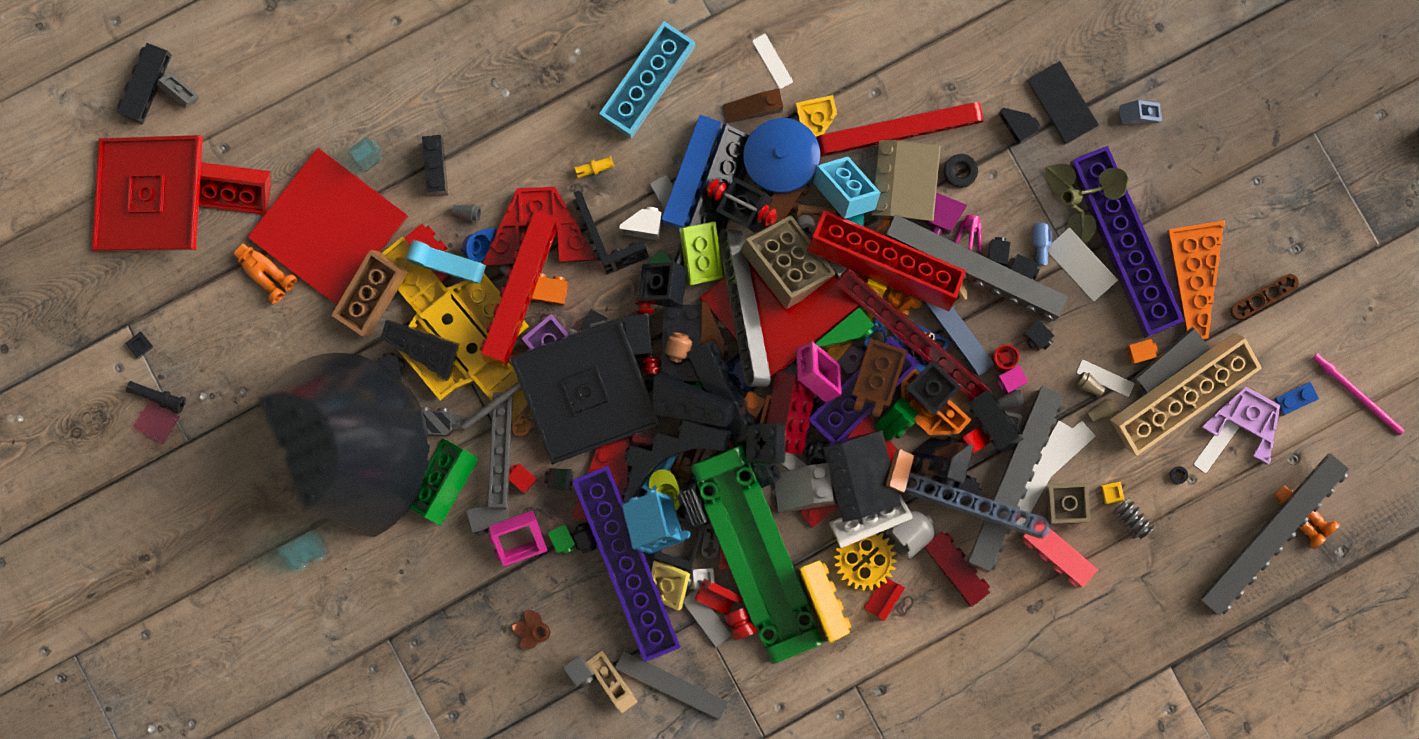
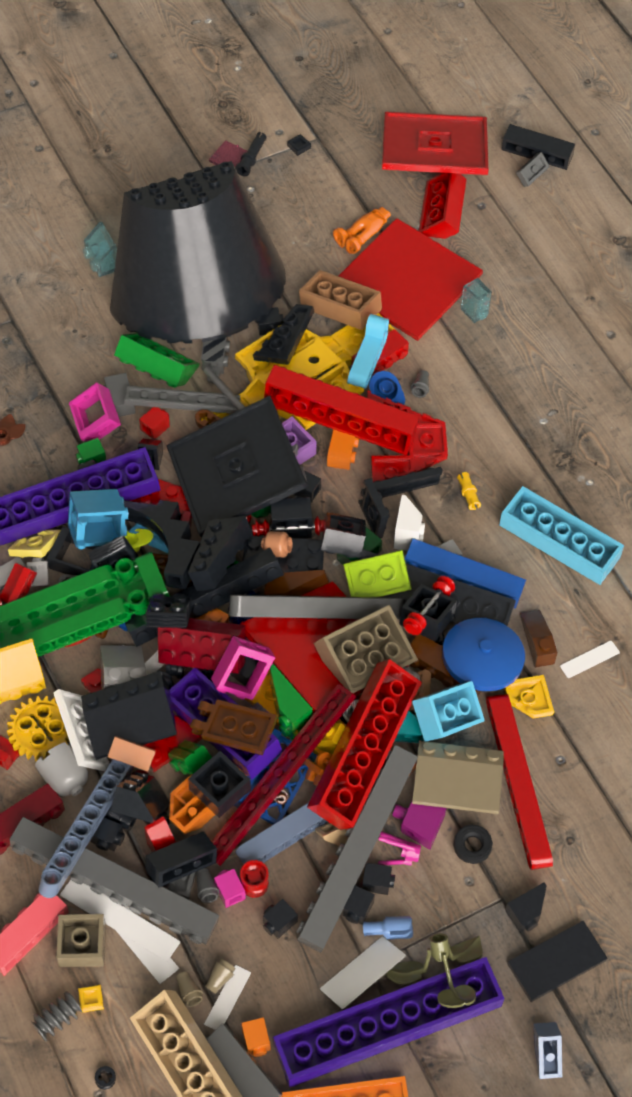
camera: 90 degrees right, 25 degrees down
black brick [422,135,448,197] -> none

